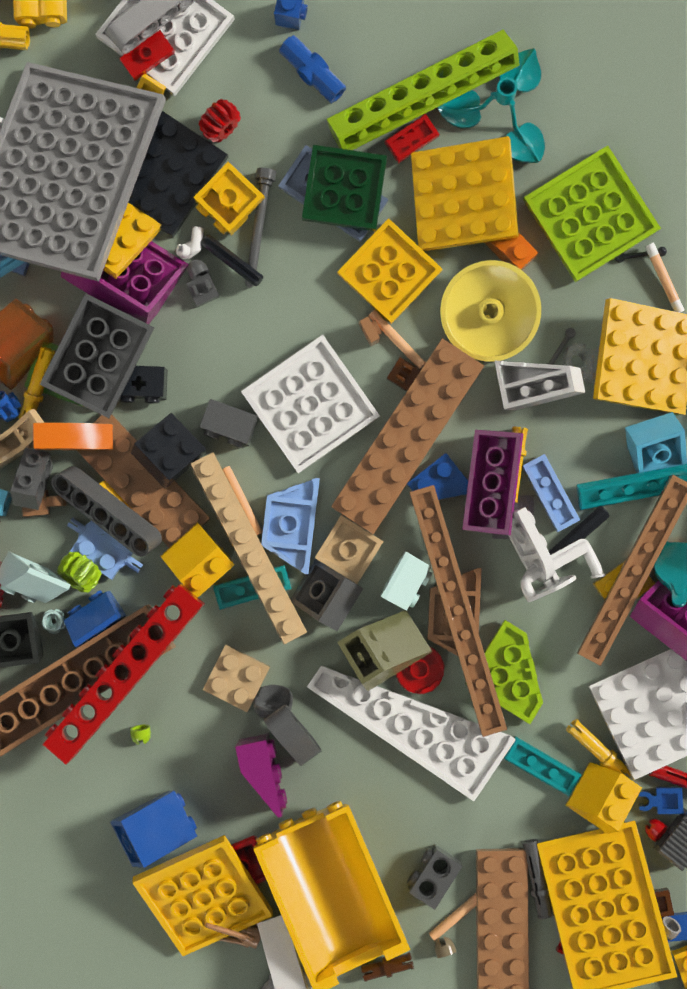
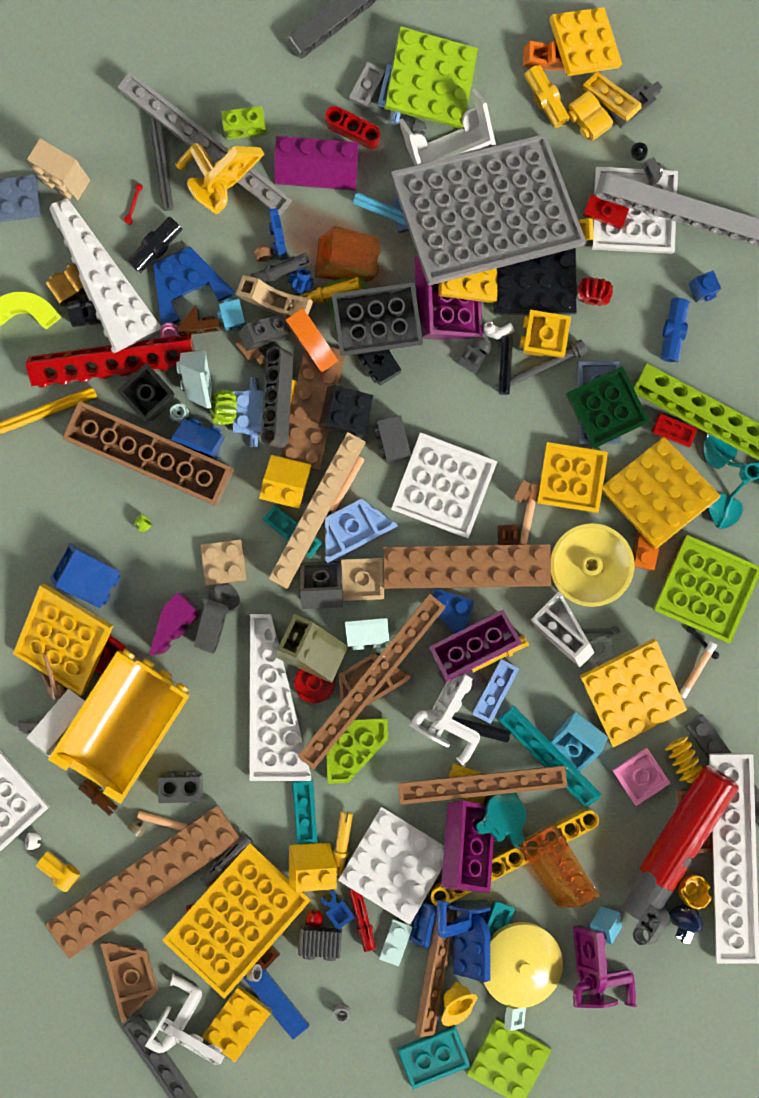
camera: 60 degrees right, 0 degrees up
red brick [42,584,205,765] -> none

